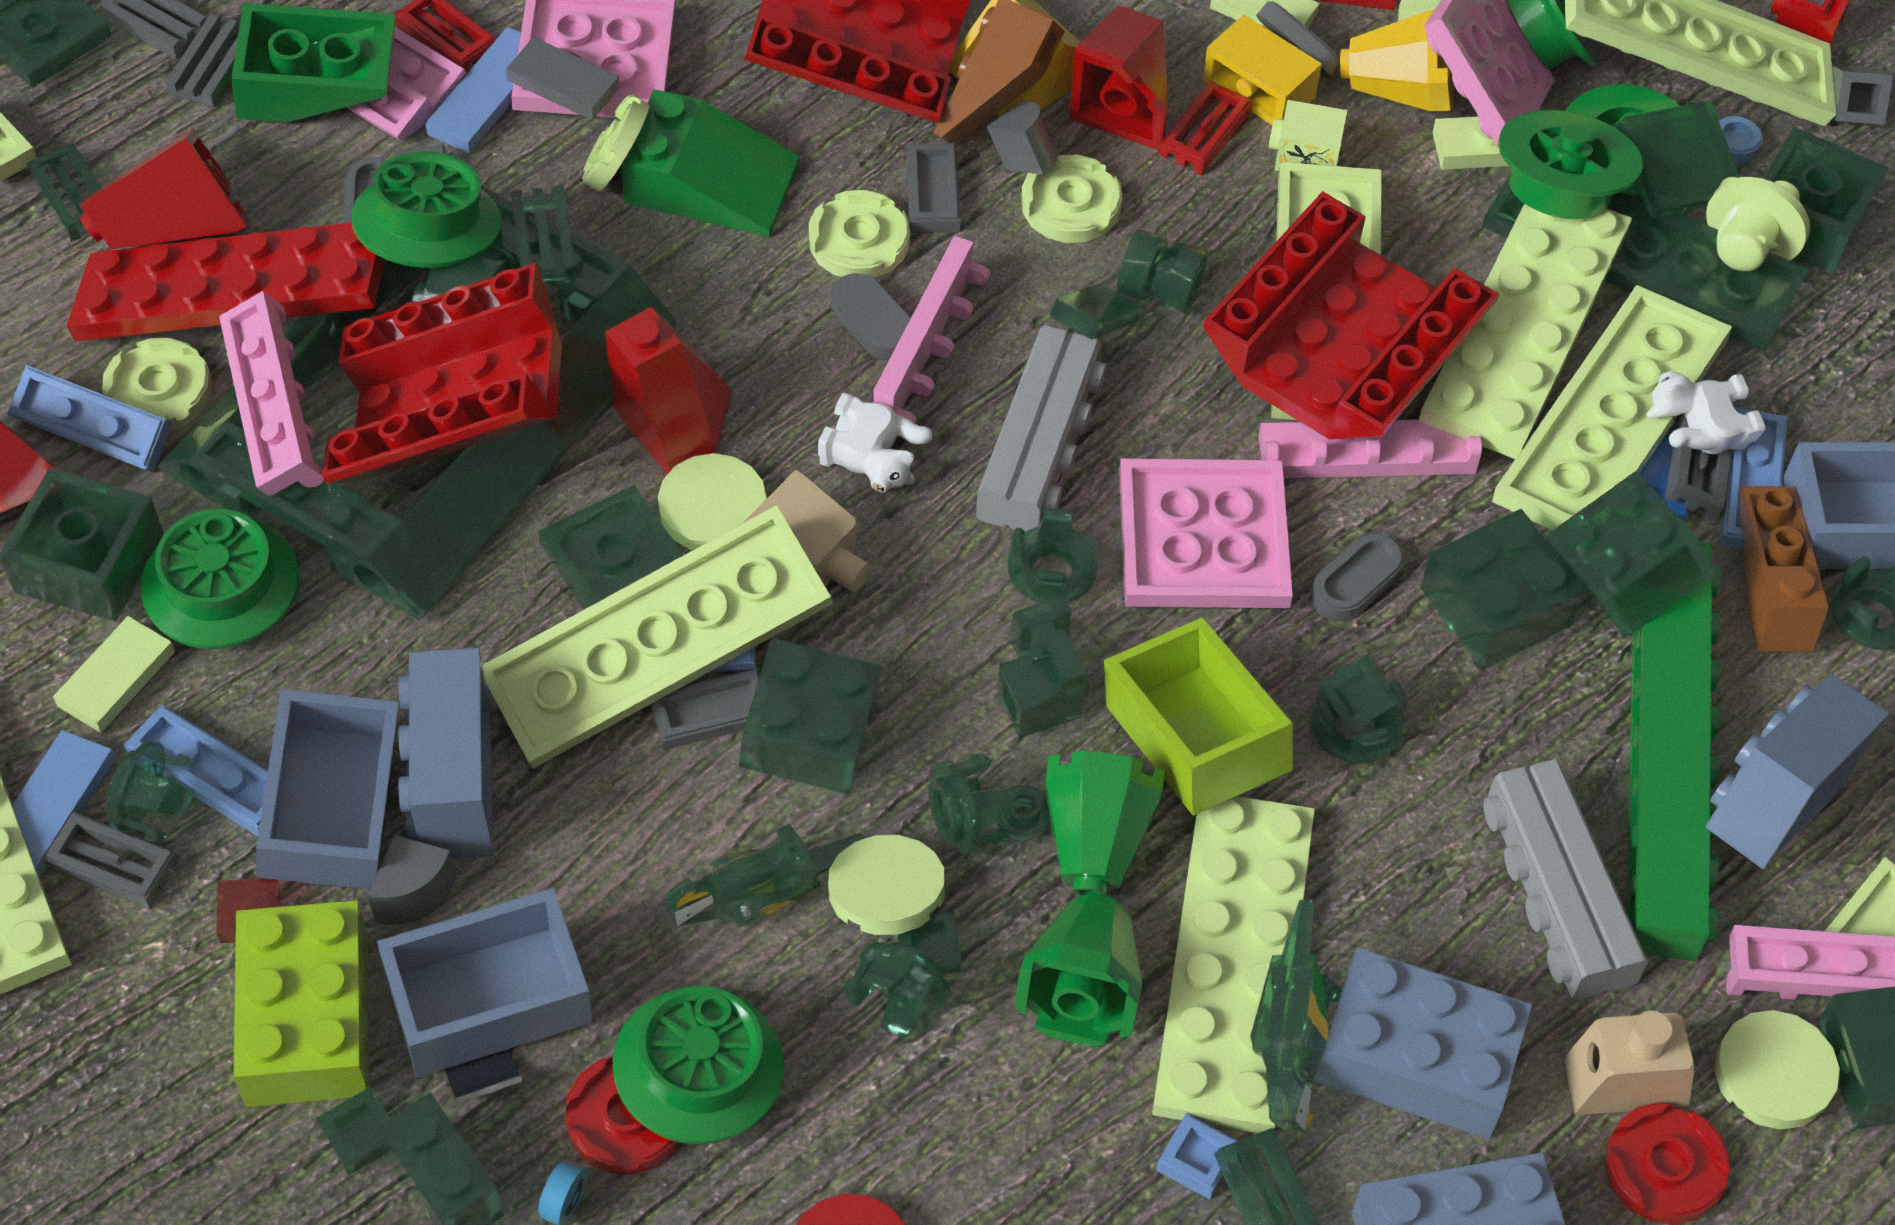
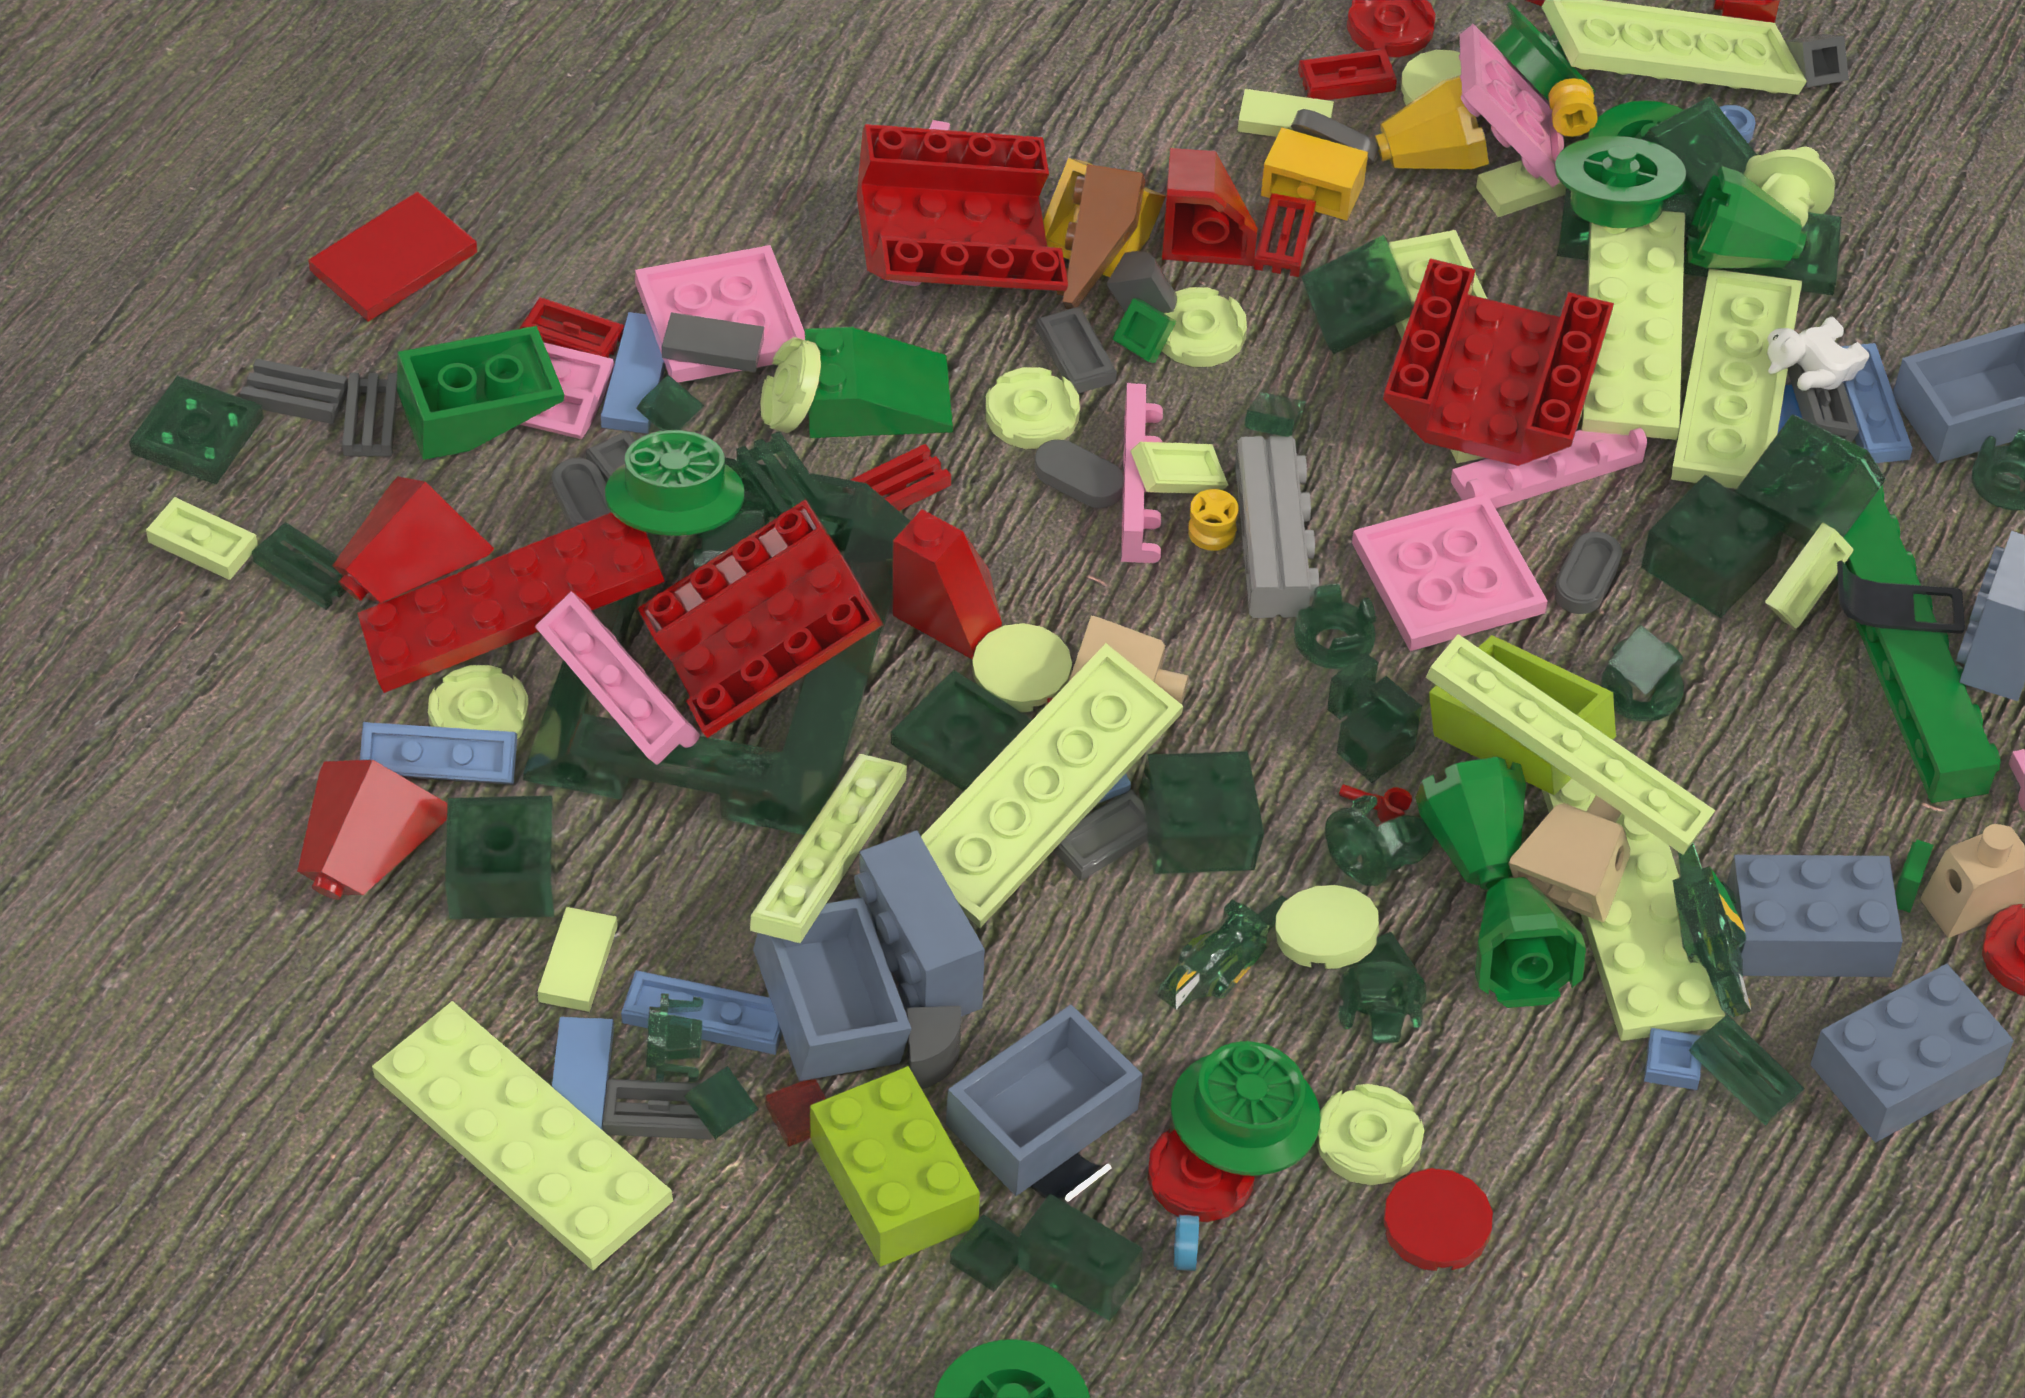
camera: 20 degrees left, 5 degrees down
green wheel [141,509,299,649] -> none
white animal [818,392,933,493] -> none
clear green wheel [1117,228,1208,314] -> none
yellowish green brick [1268,100,1347,171] -> none
light grey brick [1483,759,1648,1001] -> none
dark orange slope [1739,486,1829,652] -> none
clear green brick [1762,126,1888,274] -> none
none -> clear green tile [636,375,704,431]
none -> clear green tile [684,1066,759,1140]
none -> yellowish green tile [750,754,907,943]
none -> red tile [844,444,951,525]
none -> green tile [1112,298,1177,363]
none -> yellowish green tile [1131,442,1228,493]
none -> yellow wheel [1188,489,1239,551]
none -> clear green plate [1301,235,1414,354]
none -> yellowish green tile [1316,1084,1424,1185]
none -> red hand [1339,784,1412,827]
none -> yellowish green plate [1426,634,1715,855]
none -> tan torso [1508,795,1630,923]
none -> yellow wheel [1548,78,1598,137]
none -> green cone [1686,166,1806,268]
none -> yellowish green tile [1765,522,1854,629]
none -> black piece [1837,560,1965,634]
none -> green tile [1895,839,1934,913]

